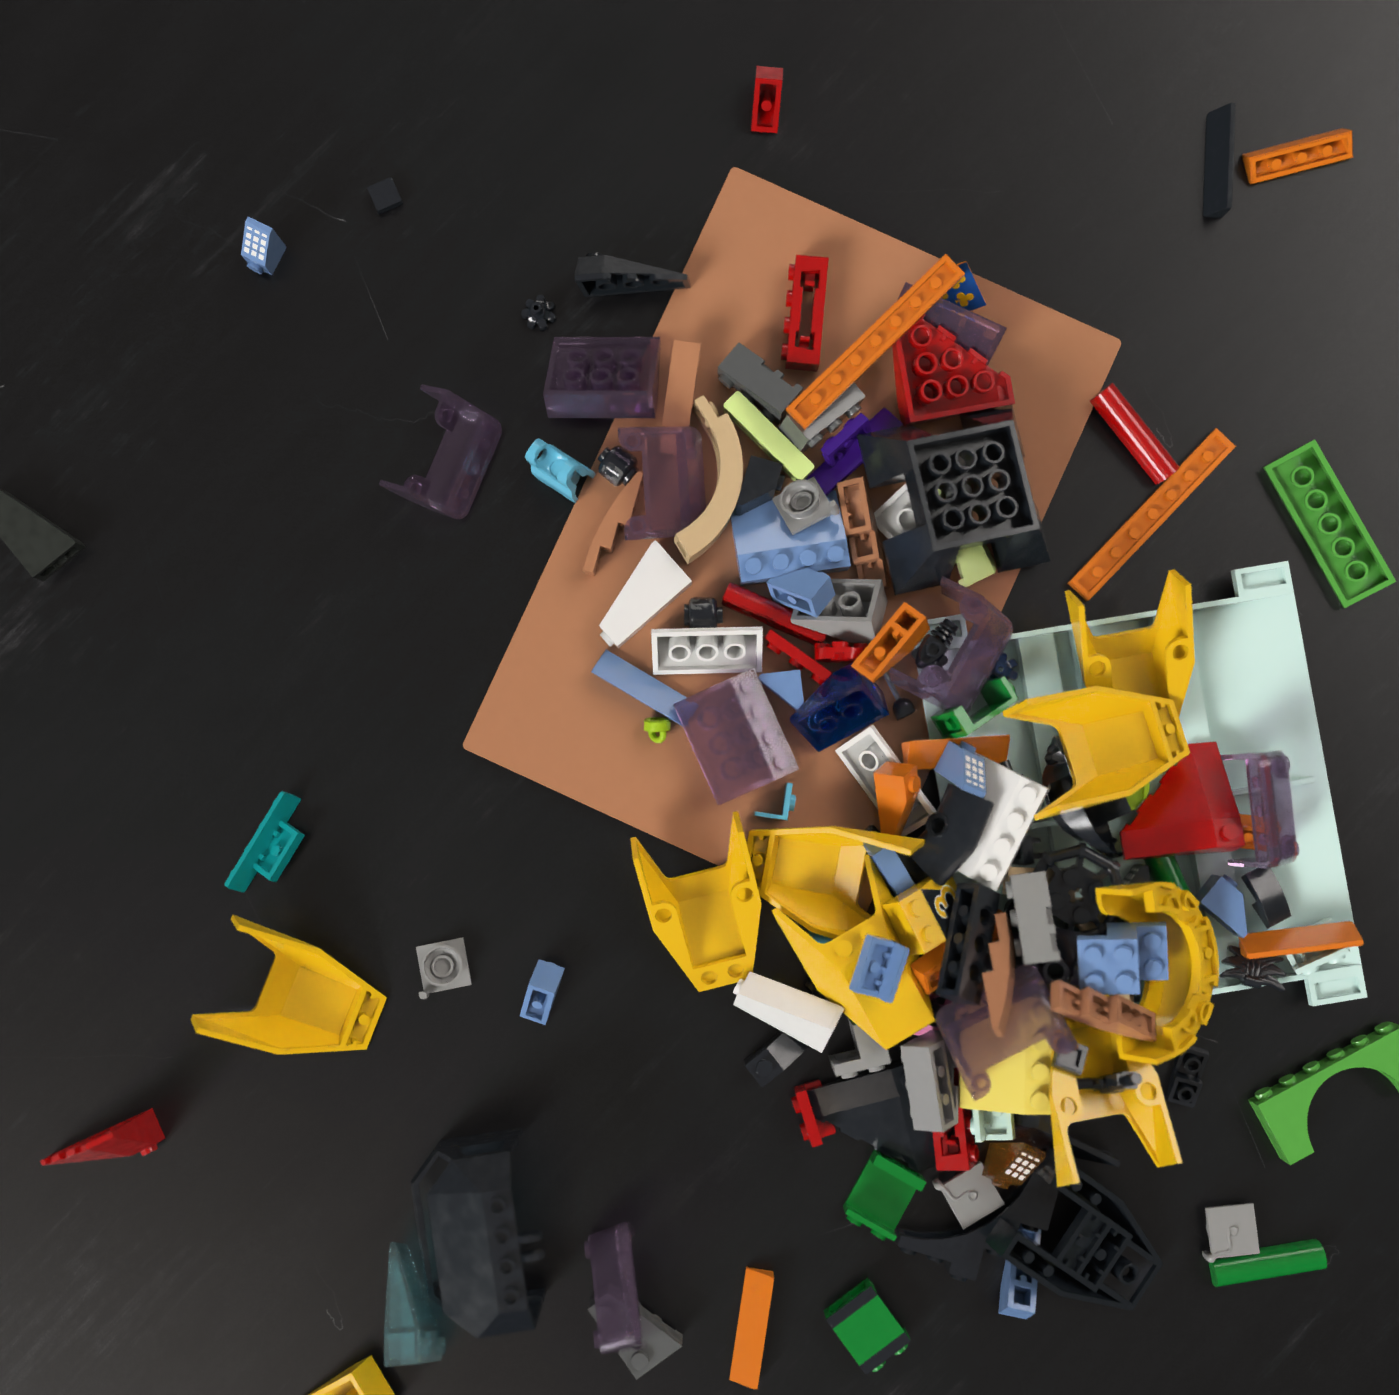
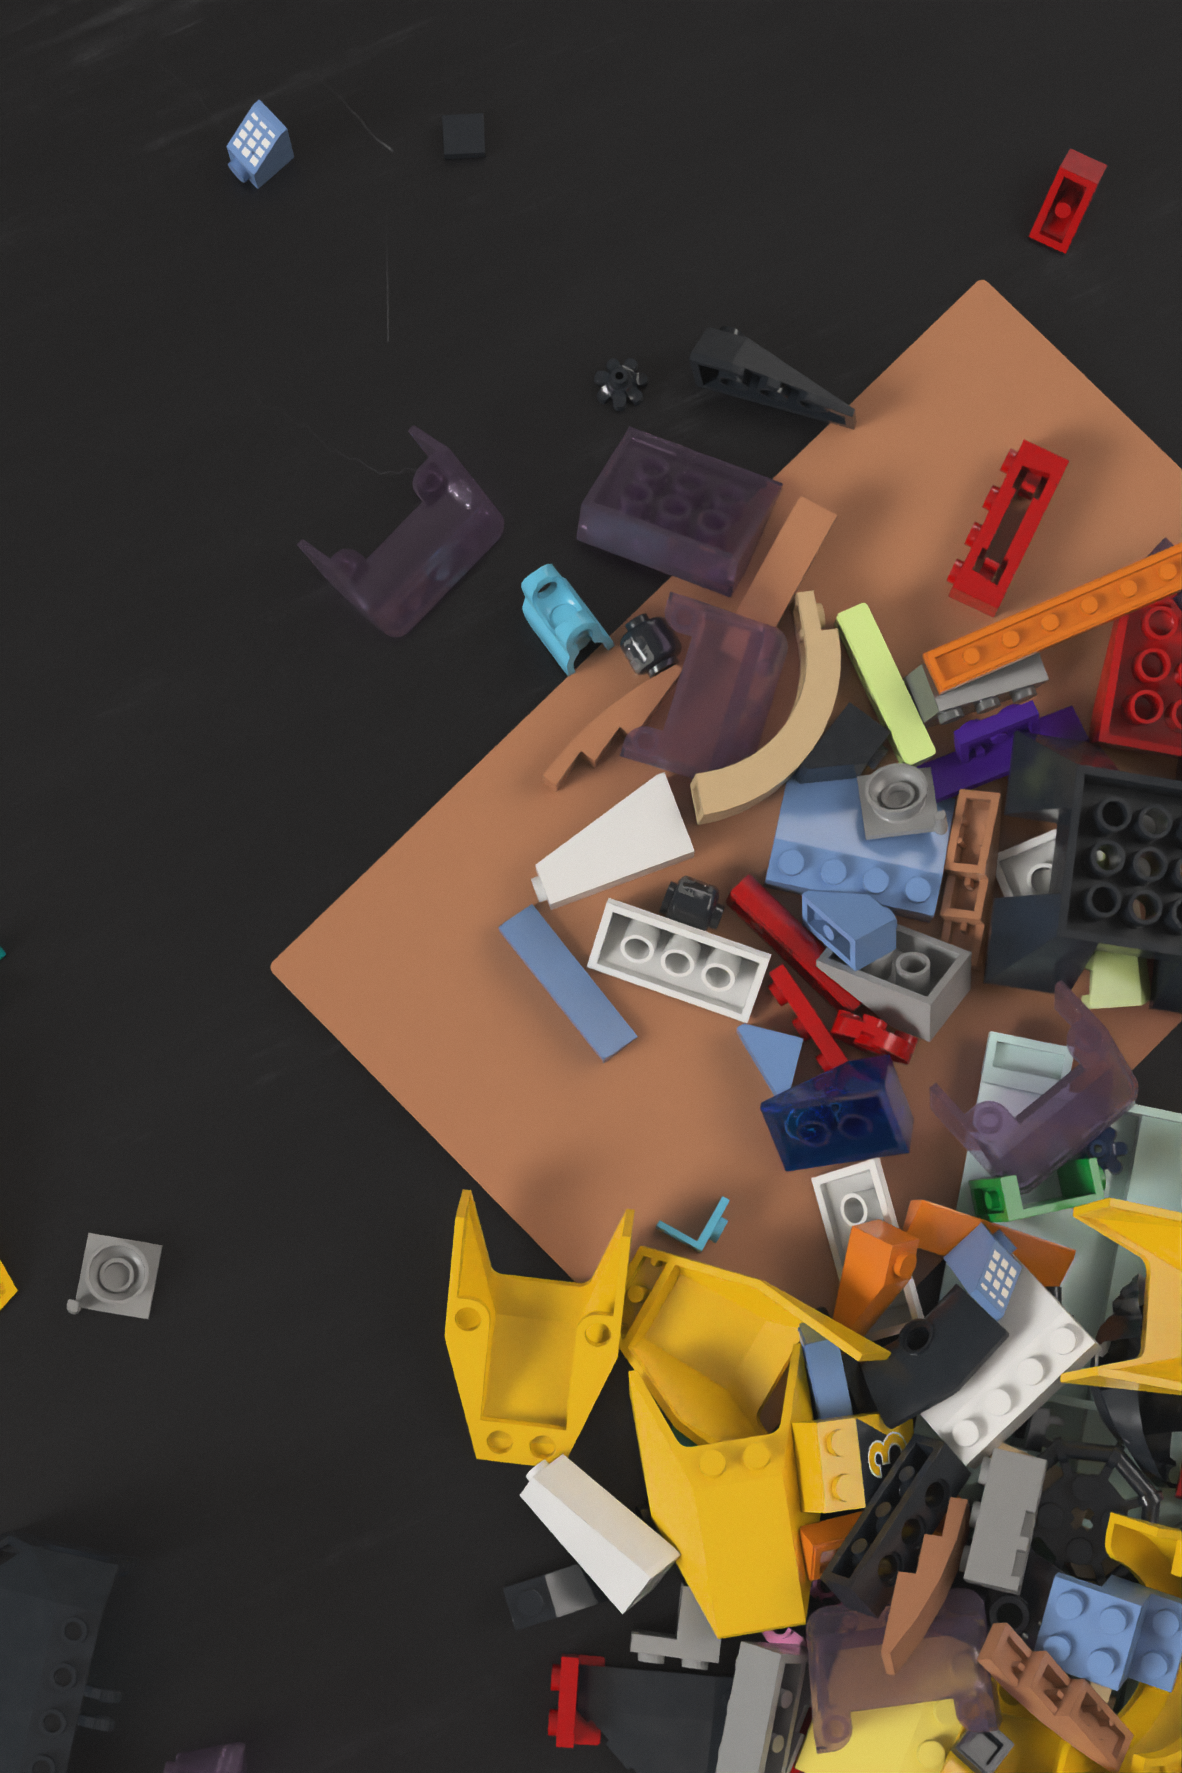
camera: 25 degrees right, 5 degrees down
medium blue slope [520,959,565,1025] -> none
lime tile [644,717,671,743] -> none
slope [673,668,799,805] -> none
dark grey wedge [717,343,803,425] -> none
medium blue bracket [849,934,910,1003] -> none
orange slope [851,602,930,683] -> none
black hinge [883,672,917,721] -> none
black piece [911,619,959,685] -> none

